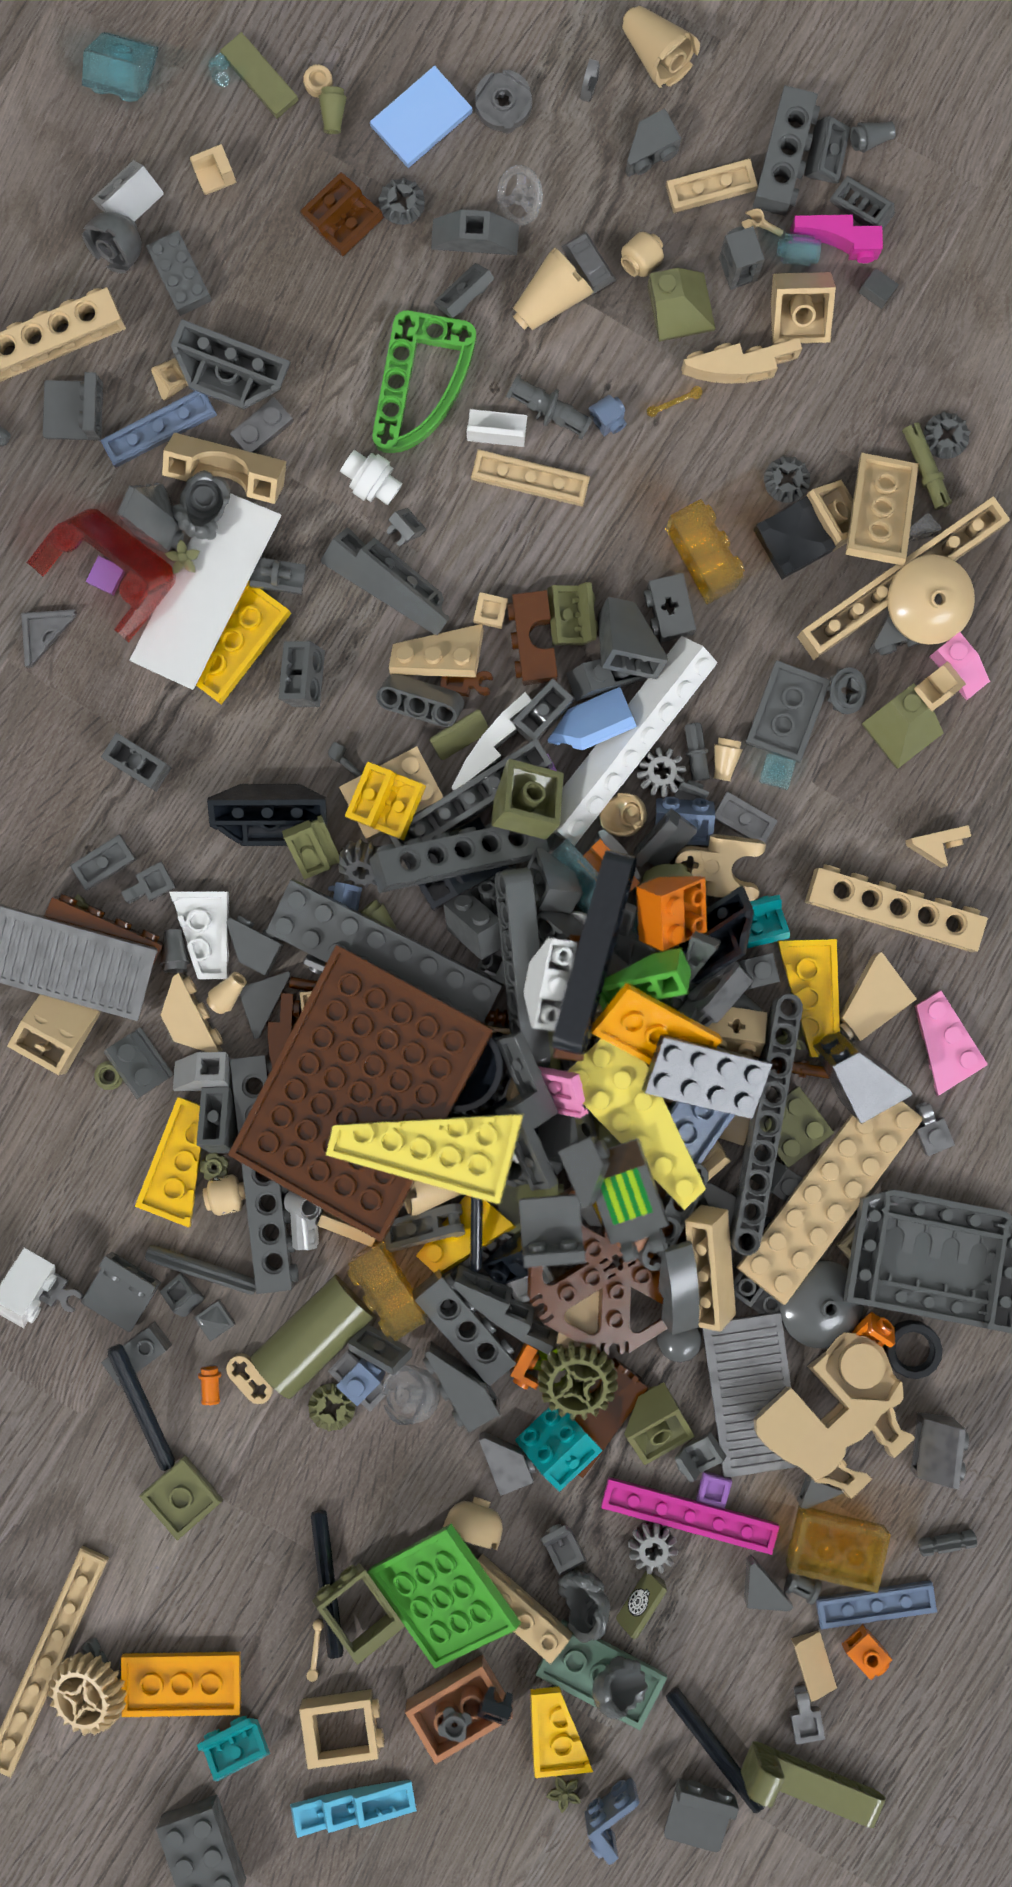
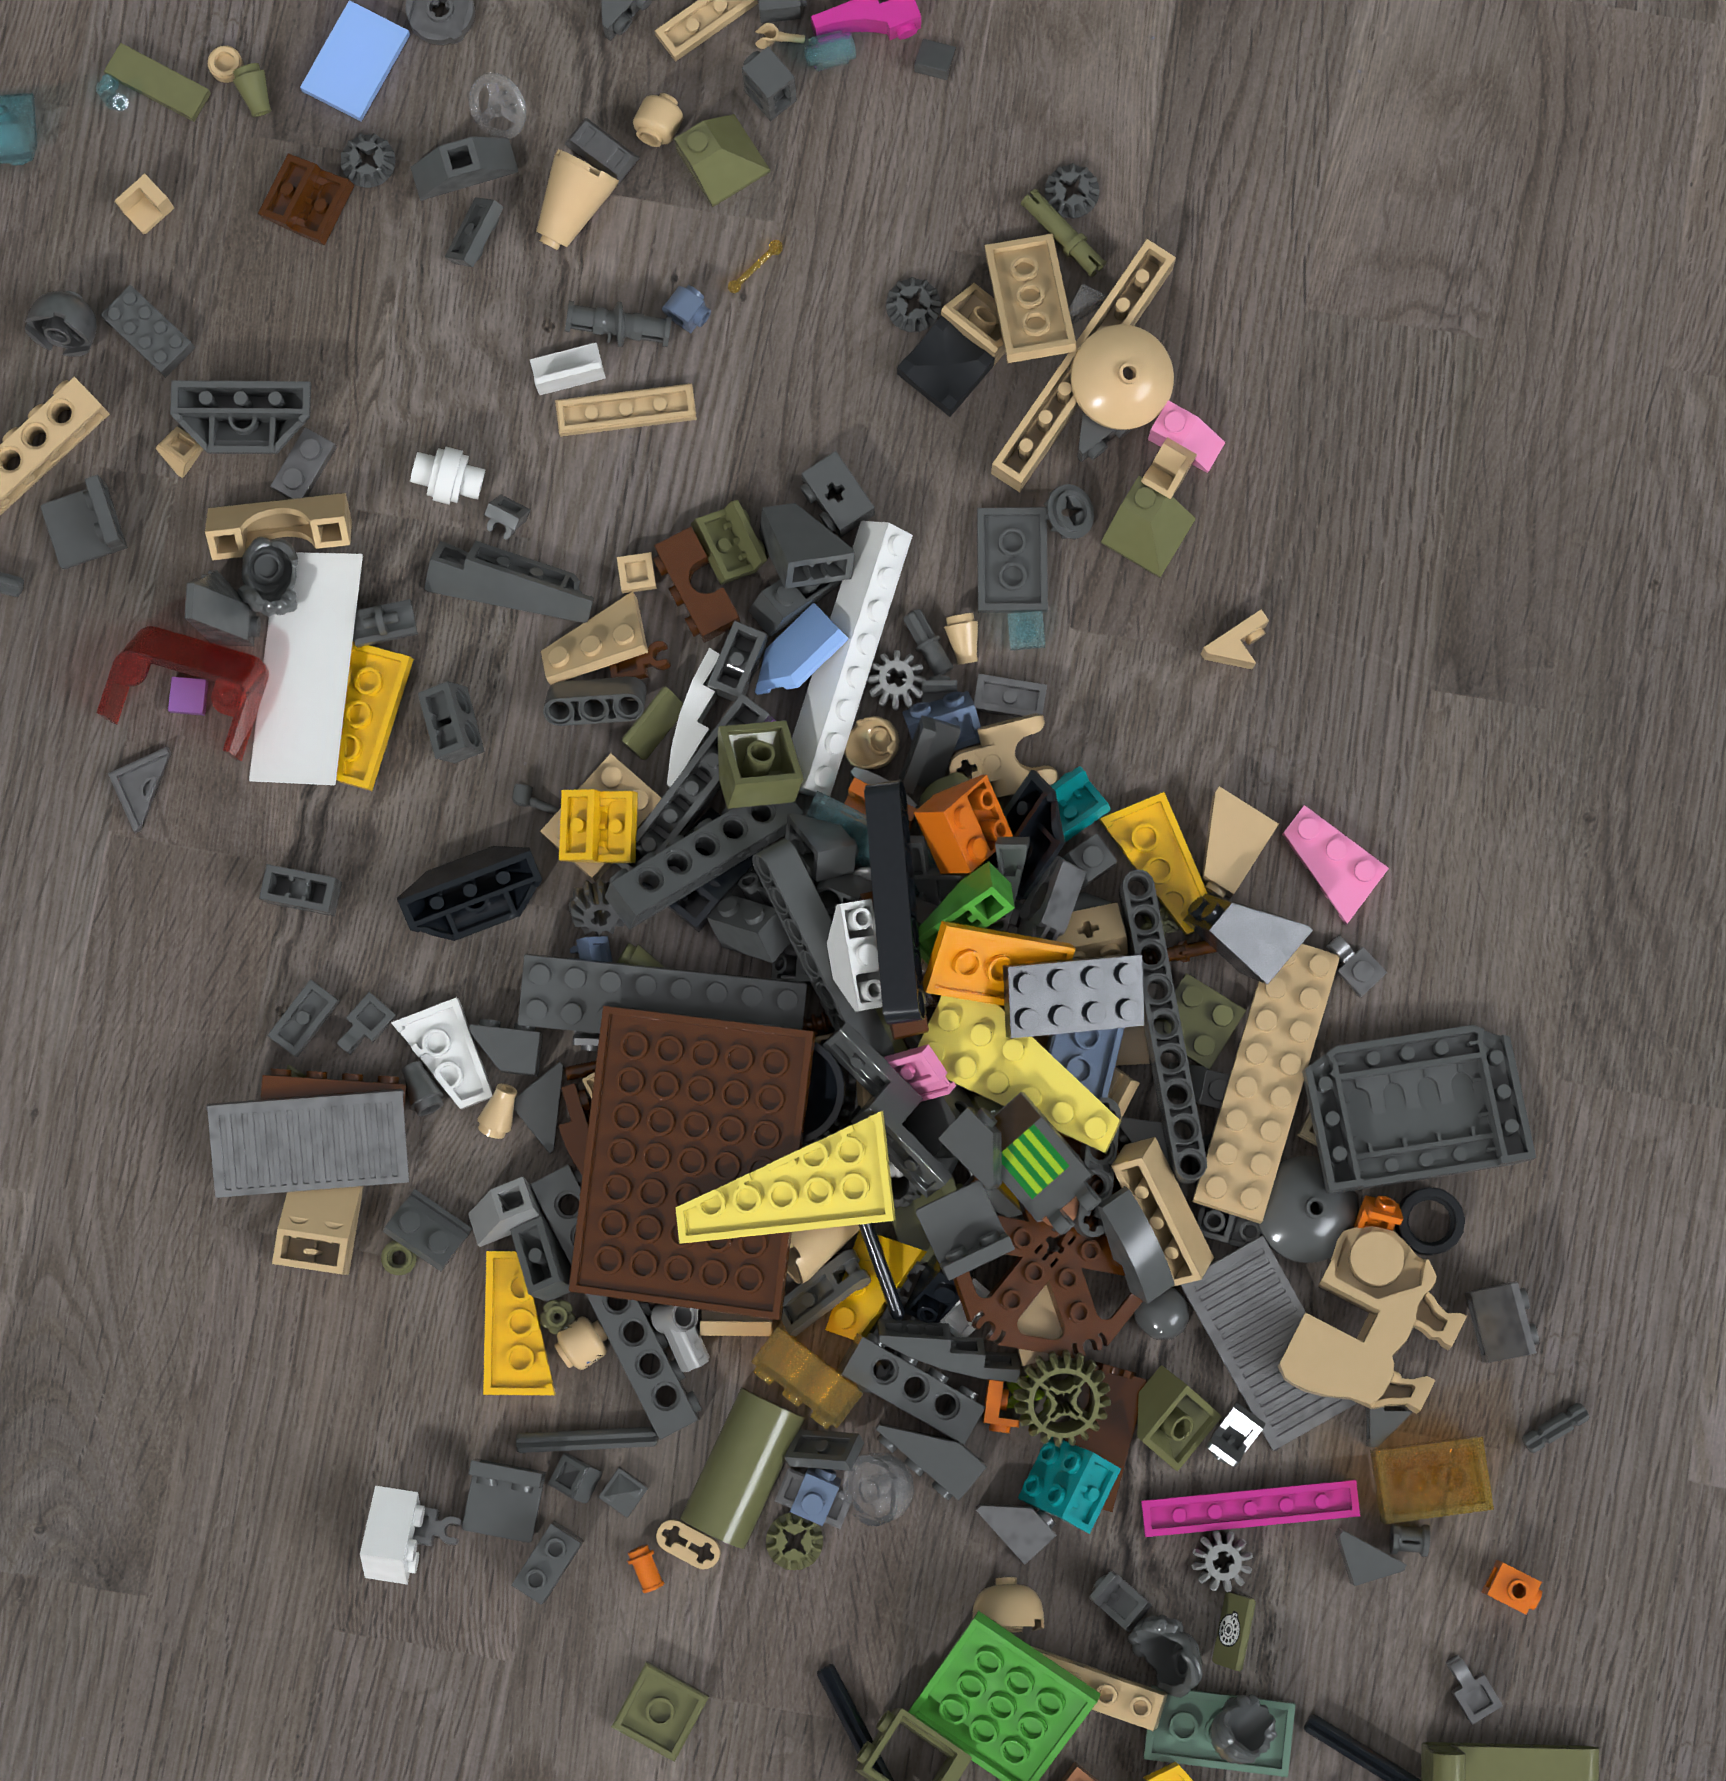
camera: 15 degrees left, 5 degrees down
light grey panel [92,160,164,222] -> none
sand blue tile [100,391,217,468] -> none
black axle [107,1344,175,1471] -> none
tan slope [161,973,224,1052] -> none
olive plant [165,540,200,574] -> none
olive plate [282,815,340,879] -> none
bright green beam [372,310,476,453] -> none
clear yellow brick [665,499,745,605] -> none
tan slope [682,337,802,383] -> none
medium lavender tile [696,1471,732,1509] -> none
tan slope [771,272,836,343] -> none
tan slope [791,1630,837,1702] -> none
tan brick [805,864,988,952] -> none
sand blue tile [816,1580,937,1630] -> none

